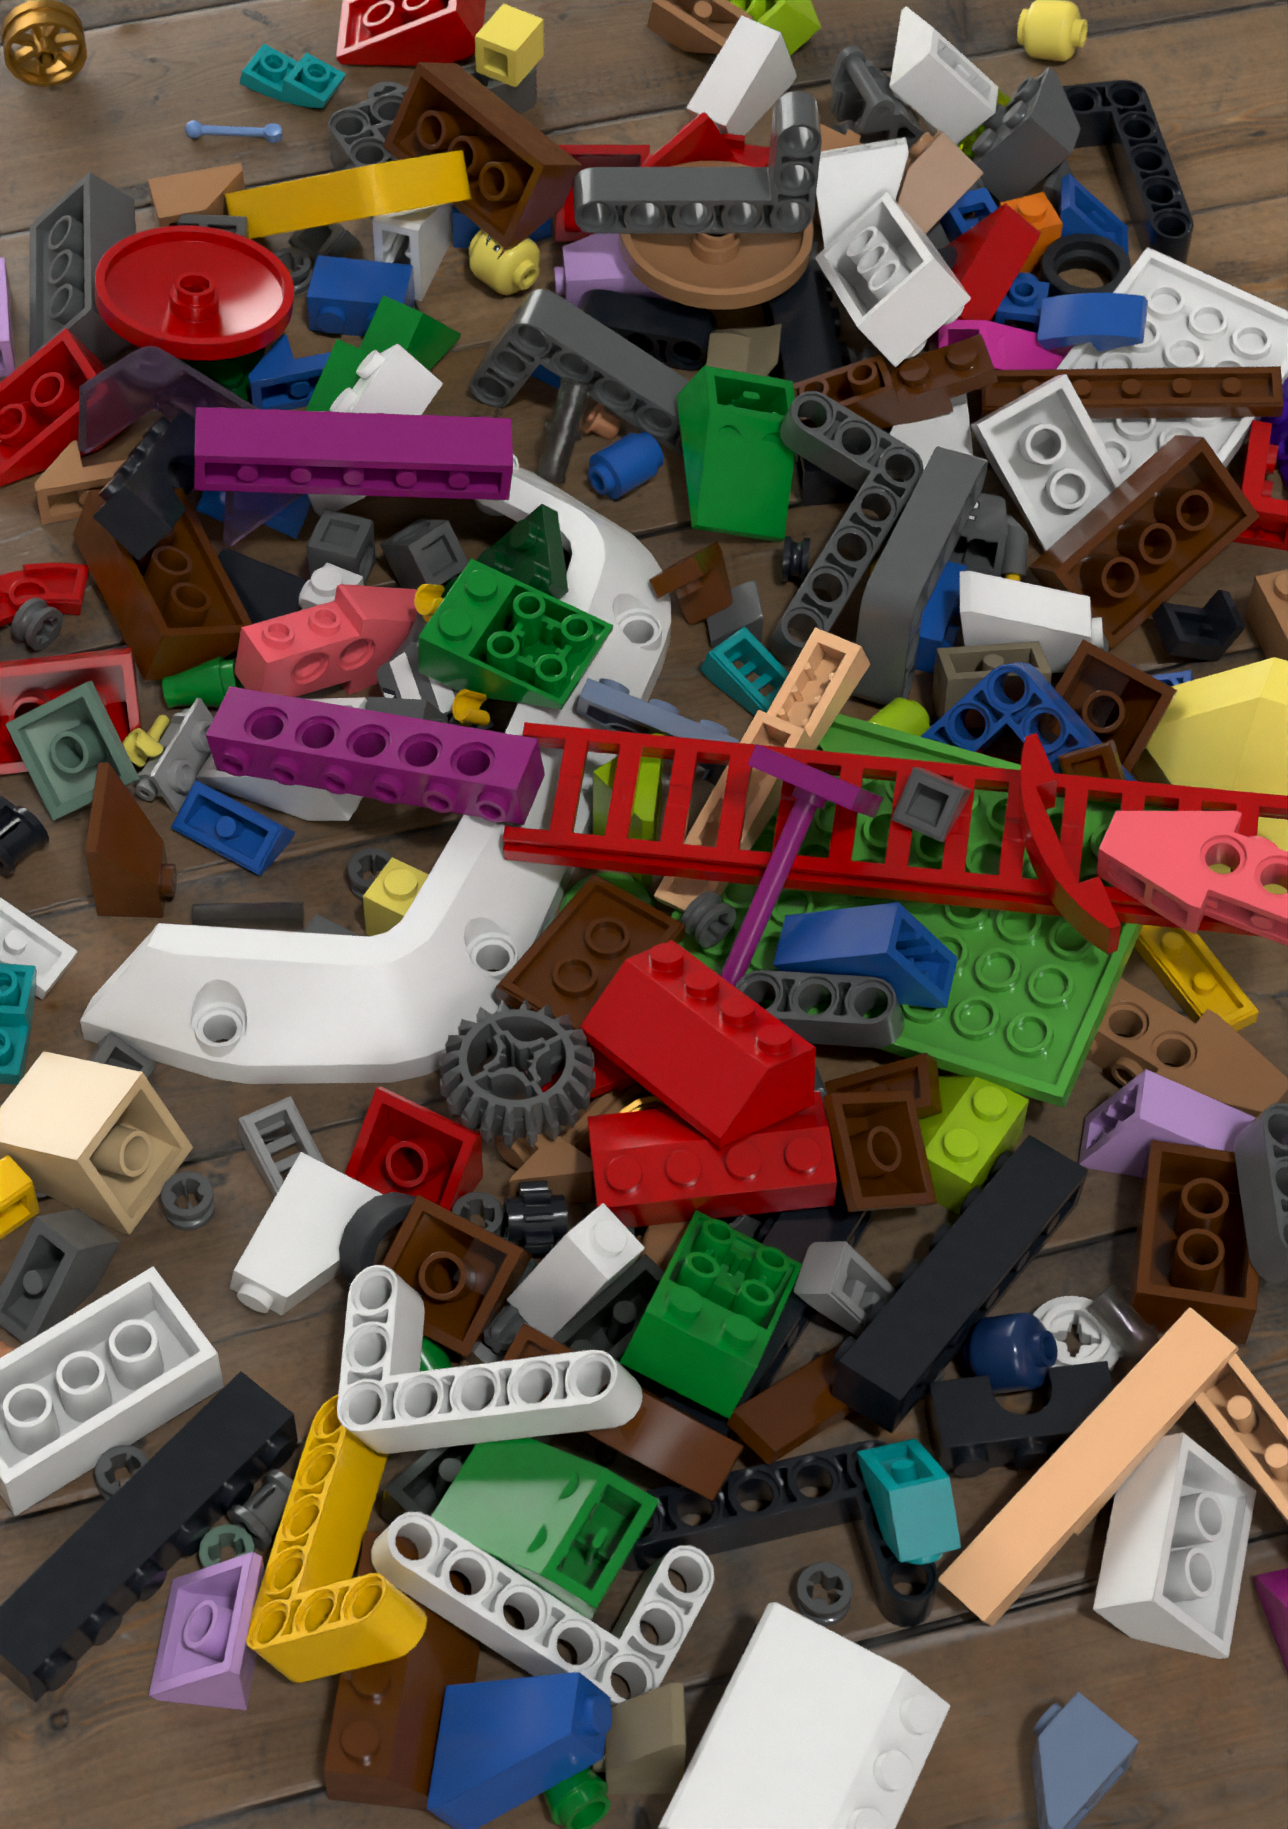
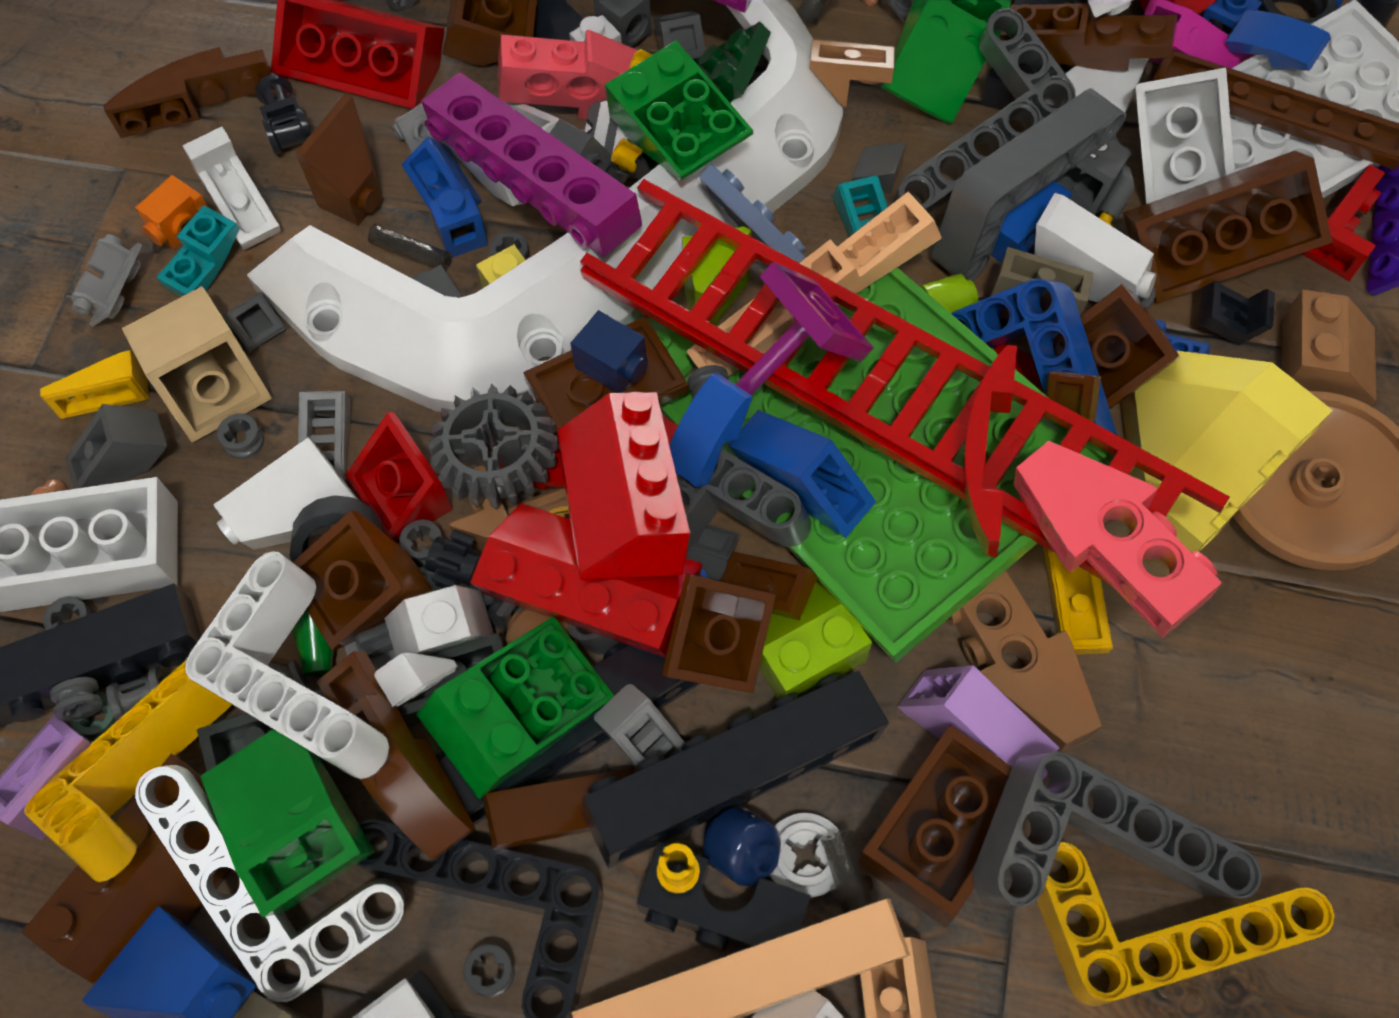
camera: 30 degrees right, 10 degrees up
sand green slope [5,680,140,821] -> none
light yellow hand [122,715,170,768] -> none
green cone [162,656,243,708] -> none
blue brick [588,432,664,499] -> none
reddish brown slope [649,541,733,624] -> none
black bush [781,536,810,583] -> none
teal slope [857,1438,961,1564] -> none
dark grey slope [891,767,972,842] -> none
none -> dark grey bush [50,677,103,721]
none -> white slope [374,653,458,707]
none -> blue brick [428,188,488,259]
none -> dark blue brick [570,310,648,393]
none -> yellow pin [657,843,700,894]
none -> blue slope [669,373,753,487]
none -> medium nougat slope [809,39,894,107]

